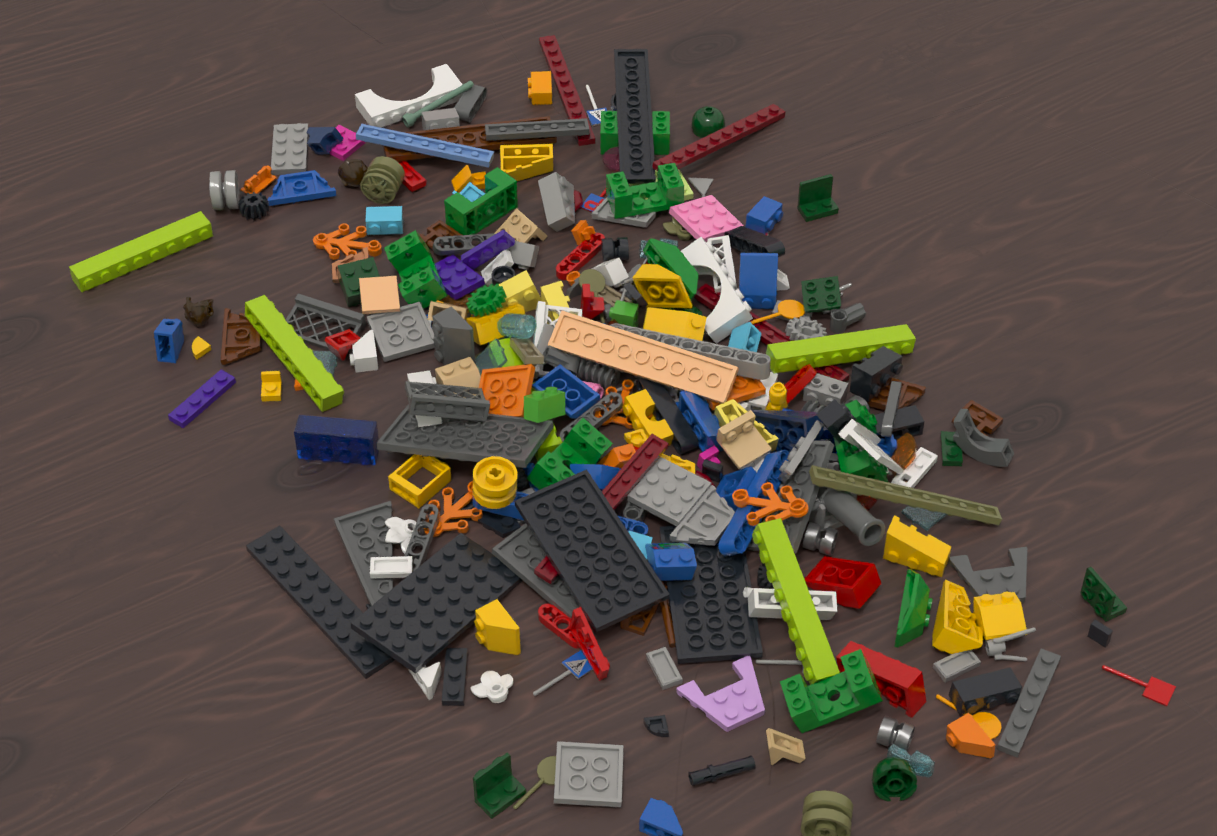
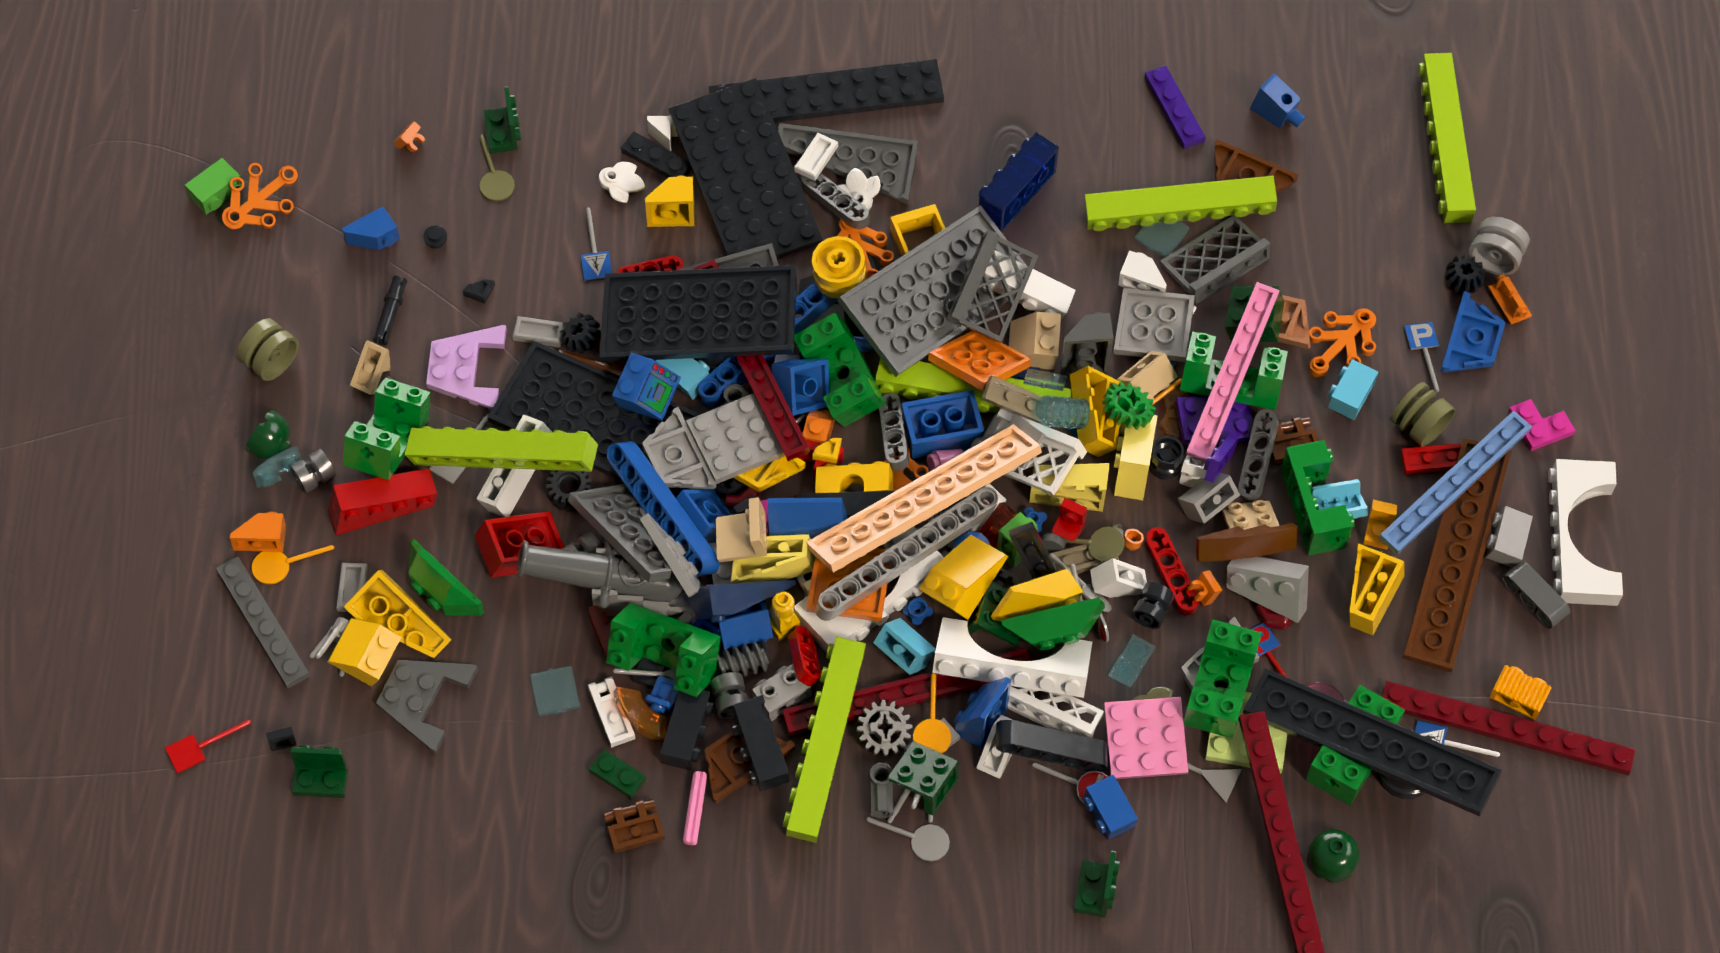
camera: 120 degrees right, 15 degrees up
dark brown helmet [183,297,214,327] -> none
yellow tile [192,336,211,359] -> none
yellow bracket [261,371,282,402] -> none
light grey plate [271,123,309,175] -> none
dark blue brick [306,127,344,154] -> none
red slope [325,329,361,361] -> none
dark brown helmet [338,159,368,188] -> none
light nougat tile [359,276,400,314] -> none
sand green piece [401,81,474,128] -> none
dark grey plate [485,118,589,141] -> none
bright green brick [524,387,565,423] -> none
light grey plate [554,741,623,807] -> none
red wing [569,607,610,681] -> none
orange plant [732,482,809,526] -> none
olive plate [809,465,1002,525] -> none
black brick [816,399,856,444] -> none
white fence [839,419,904,475] -> none
dark grey beam [881,381,902,438] -> none
yellow wedge [883,515,951,577] -> none
black brick [949,667,1022,715] -> none
dark grey arch [953,409,1014,467] -> none
none -> black plate [423,226,447,249]
none -> black gear [560,312,601,354]
none -> bright pink axle [683,771,707,845]
none -> light grey piece [866,817,950,862]
none -> bright pink plate [1186,282,1280,462]
none -> reddish brown slope [1196,522,1297,562]
none -> piece [1404,322,1439,392]

